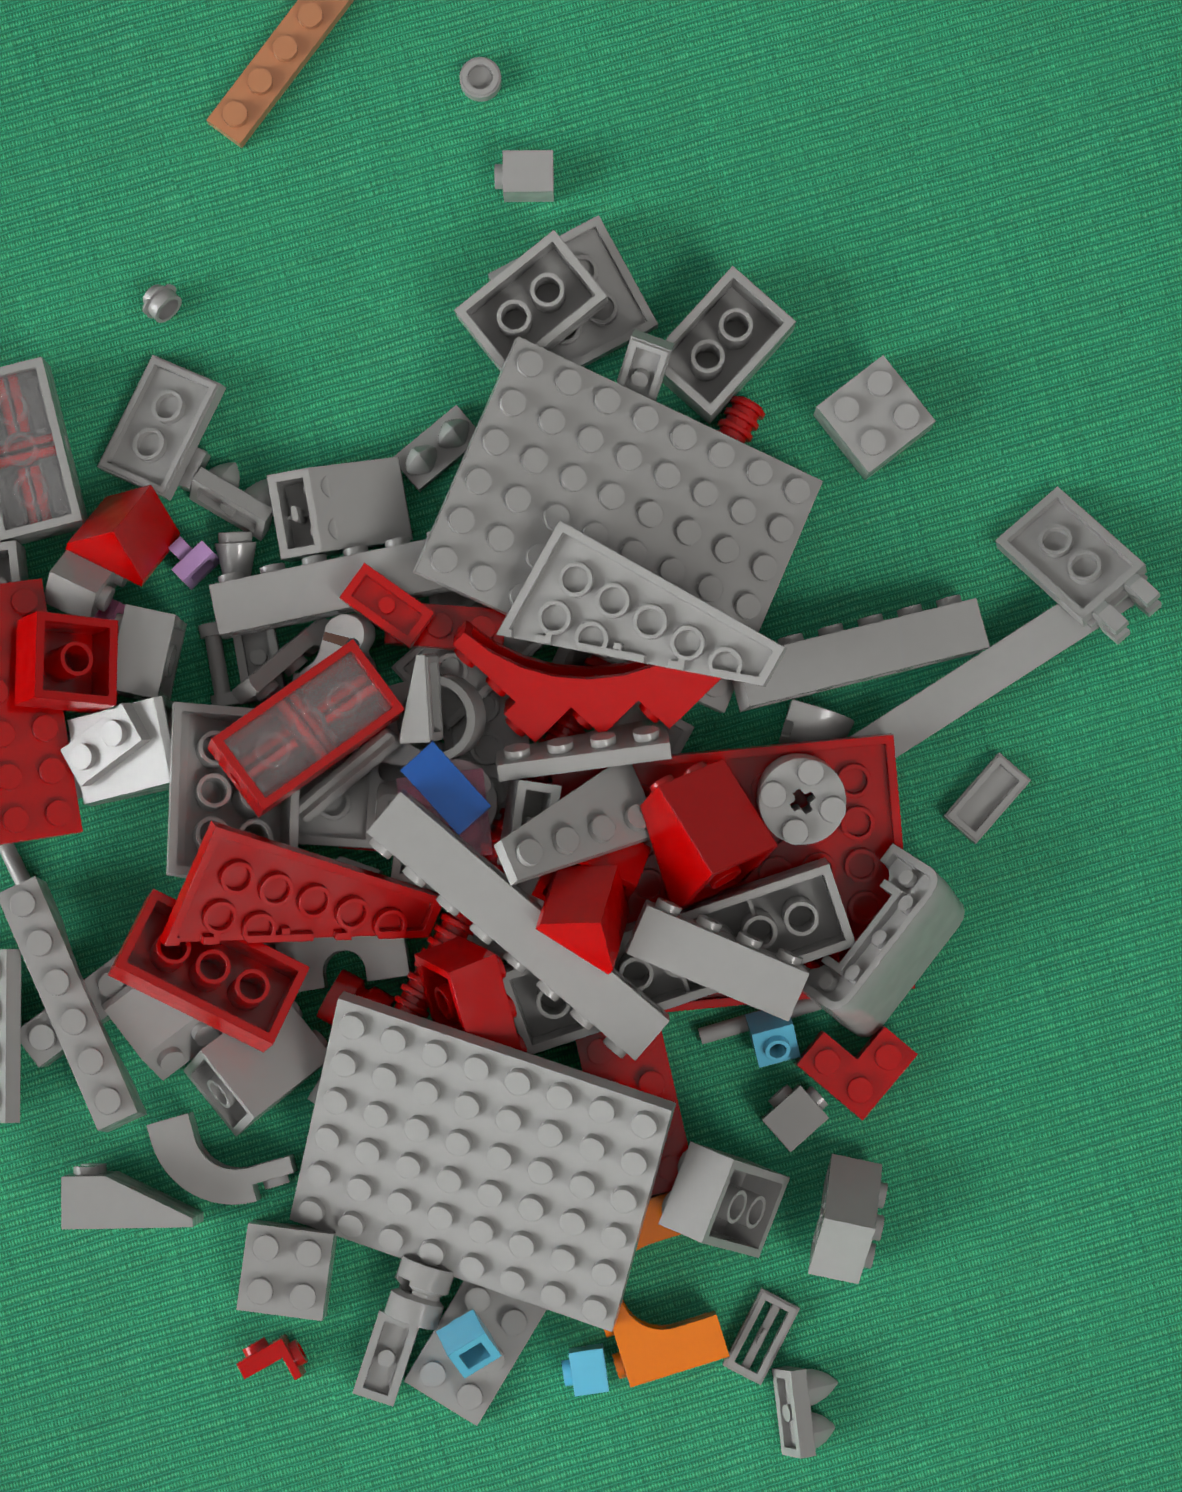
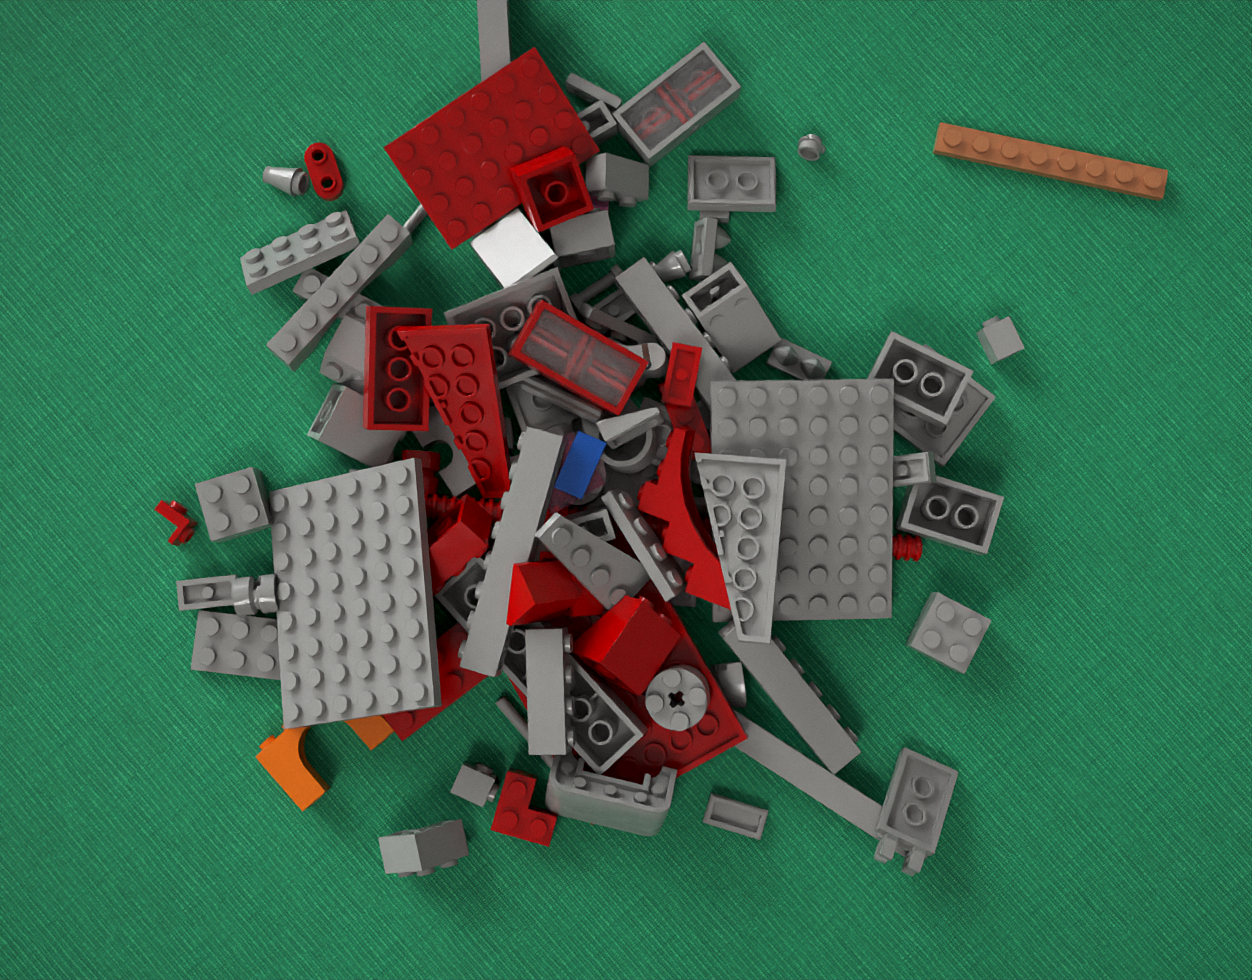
camera: 60 degrees right, 0 degrees up
plate [60,703,151,786] -> none
light grey slope [61,1163,204,1230] -> none
red slope [66,485,180,587] -> none
light grey arch [146,1112,298,1205] -> none
lavender tile [168,536,219,590] -> none
medium azure plate [436,1309,502,1378] -> none
light grey tile [460,57,502,102] -> none
medium azure plate [561,1343,609,1397] -> none
light grey brick [658,1141,790,1258] -> none
light grey tile [722,1287,800,1385] -> none
medium azure plate [745,1010,801,1068] -> none
light grey tile [772,1366,838,1459] -> none

